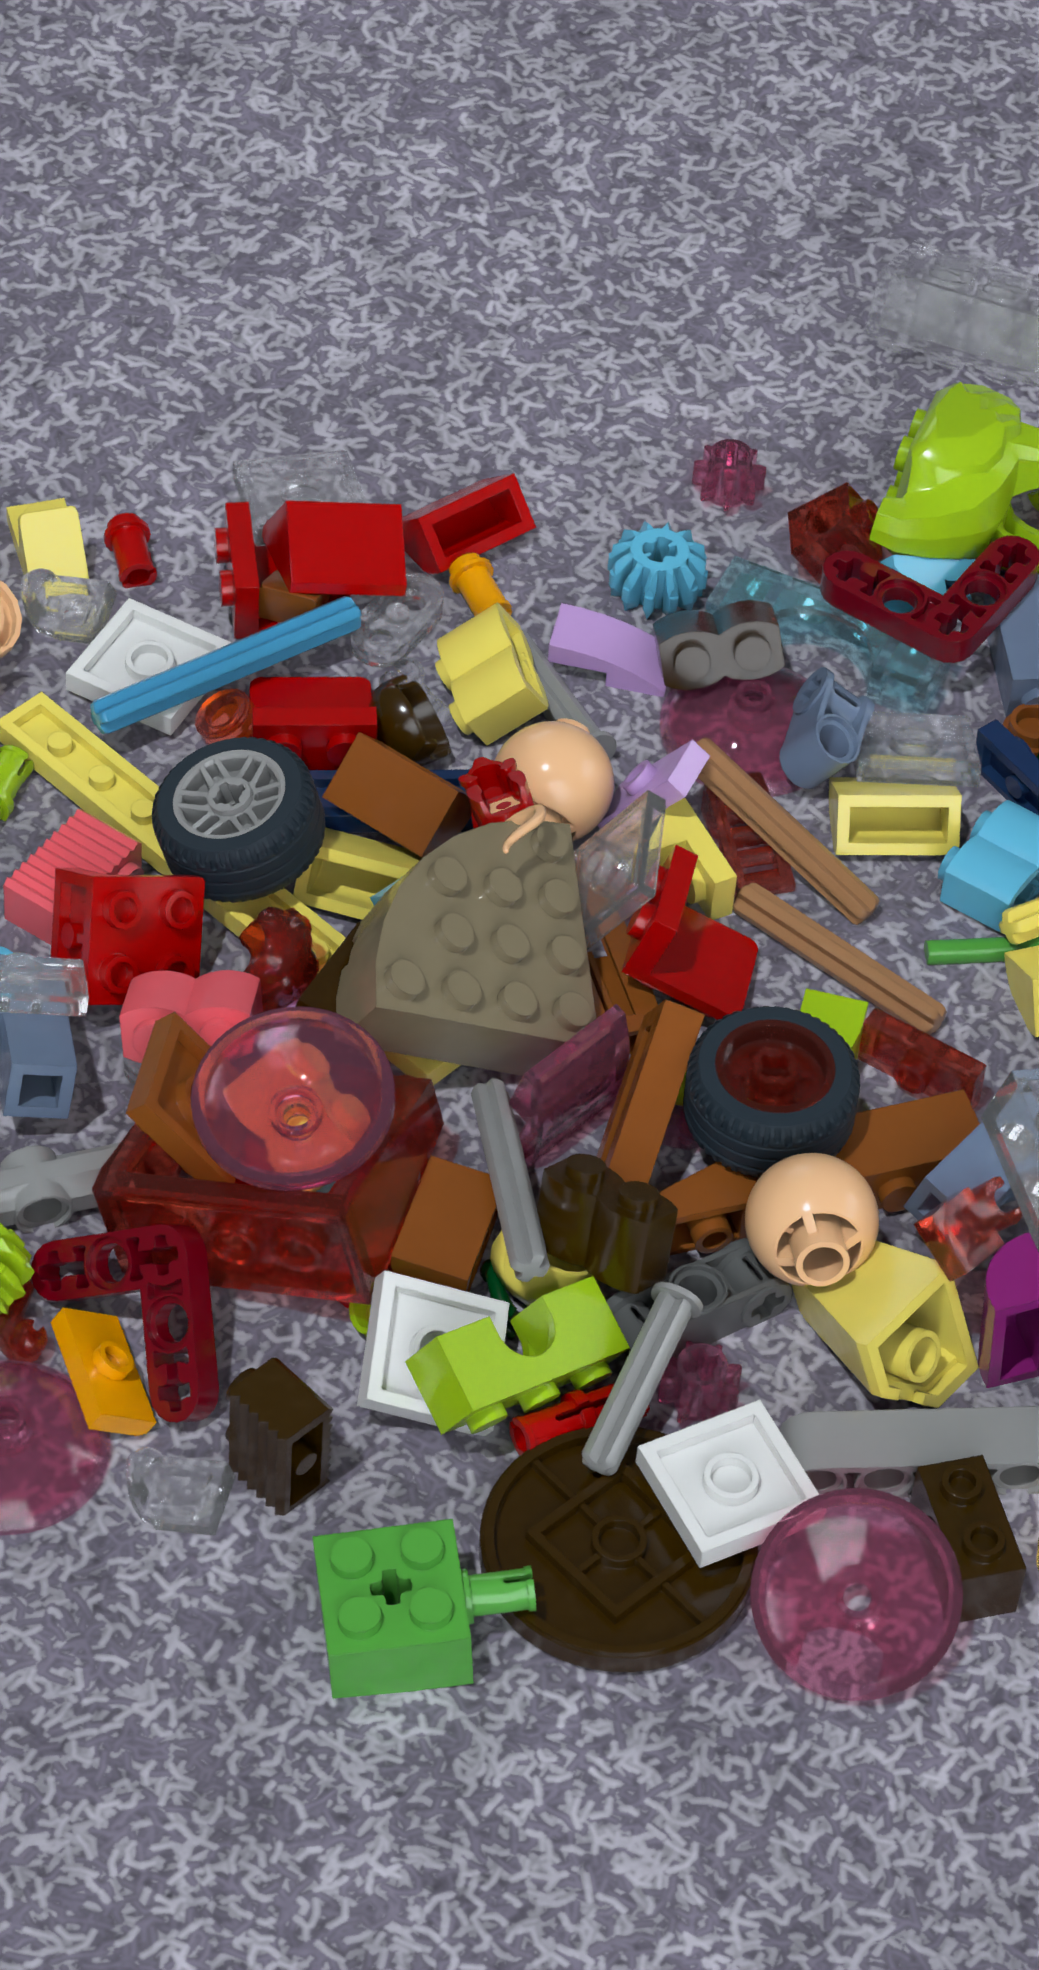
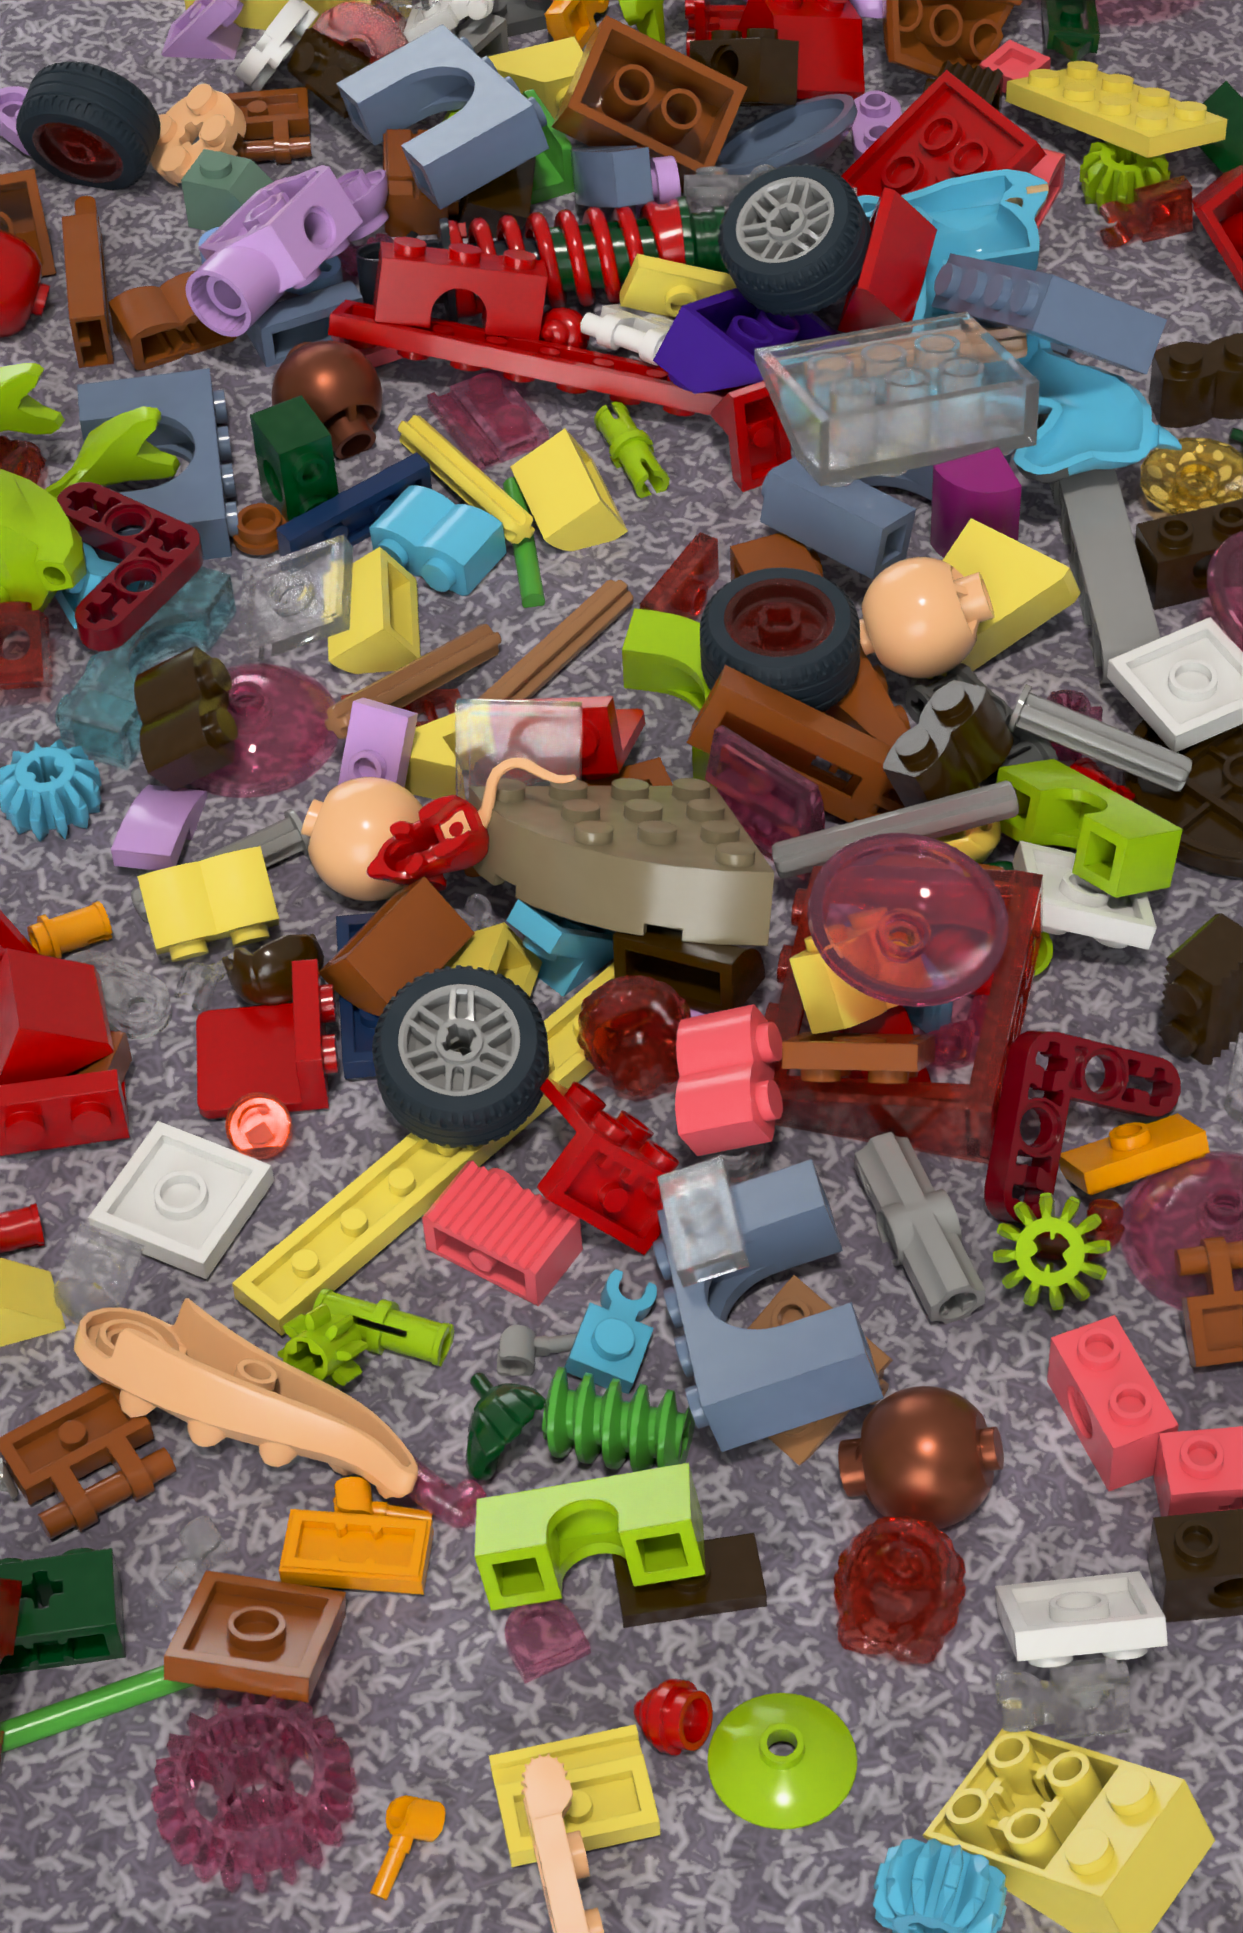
camera: 85 degrees left, 0 degrees up
dark azure axle [90,596,362,734] -> none
sand blue piece [779,667,875,789] -> none
clear red plate [913,1176,1024,1282] -> none

